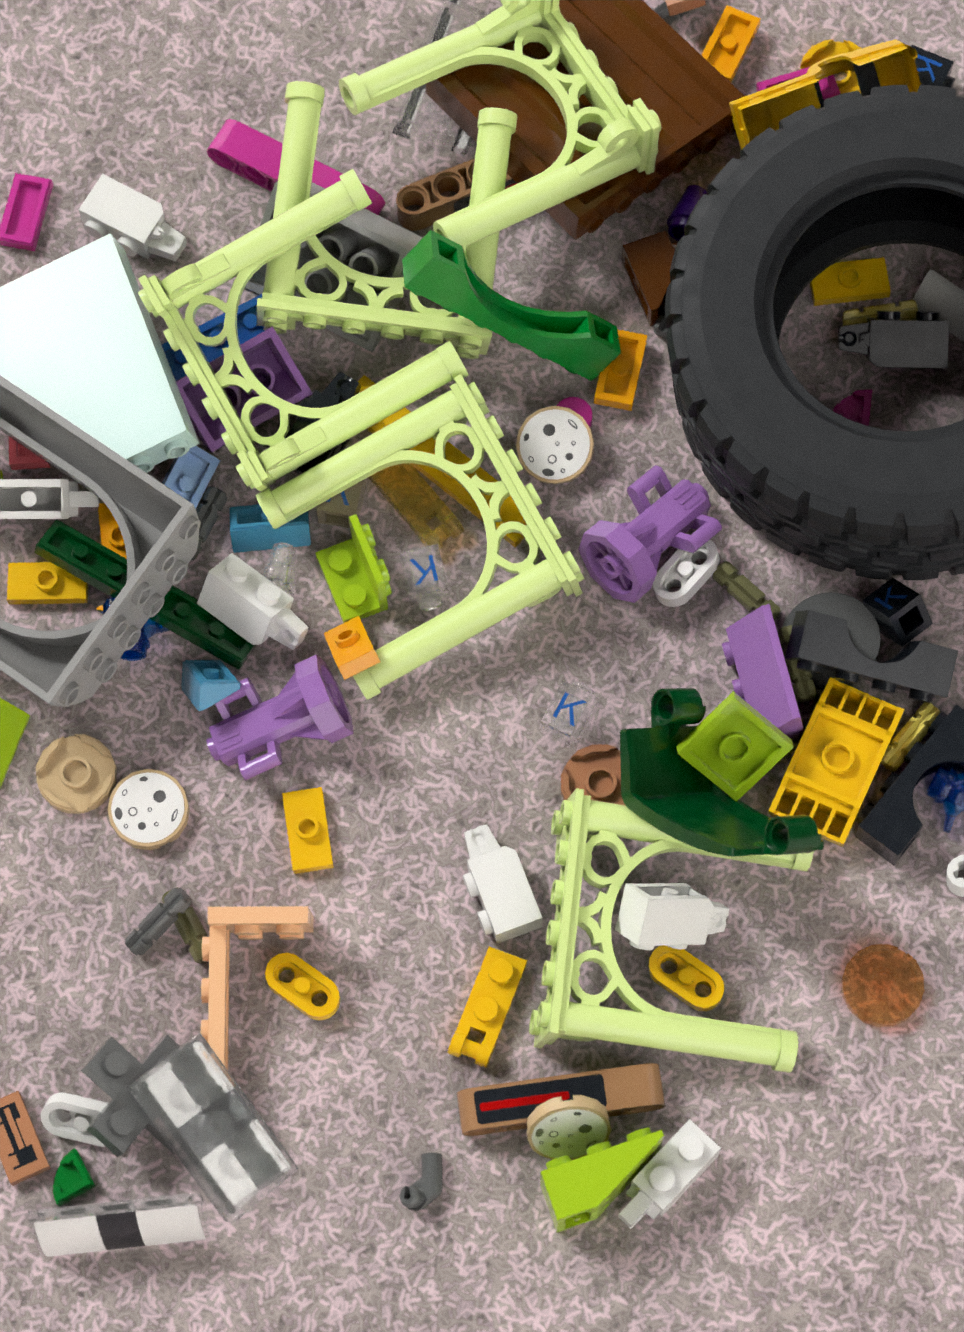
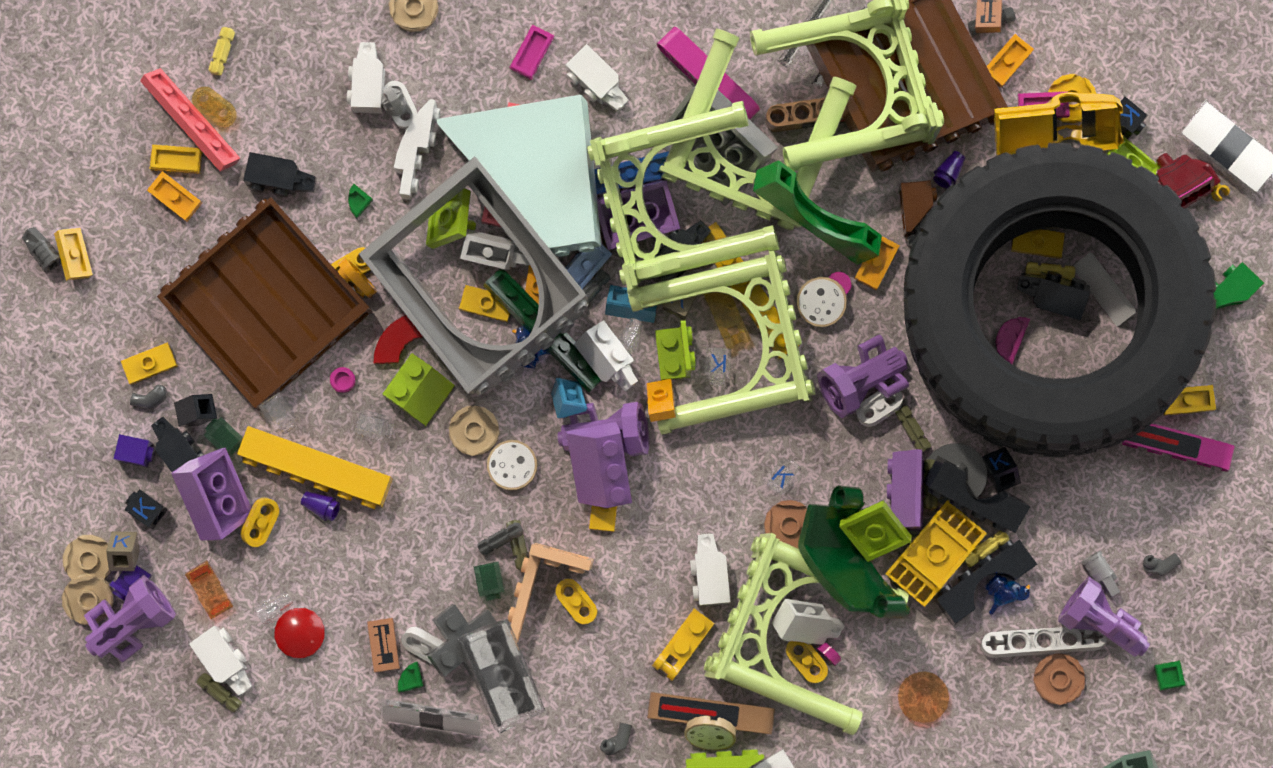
camera: 15 degrees right, 10 degrees up
none -> clear green brick [473,561,506,602]
none -> medium lavender slope [566,422,632,508]
none -> dark pink tile [816,642,841,666]

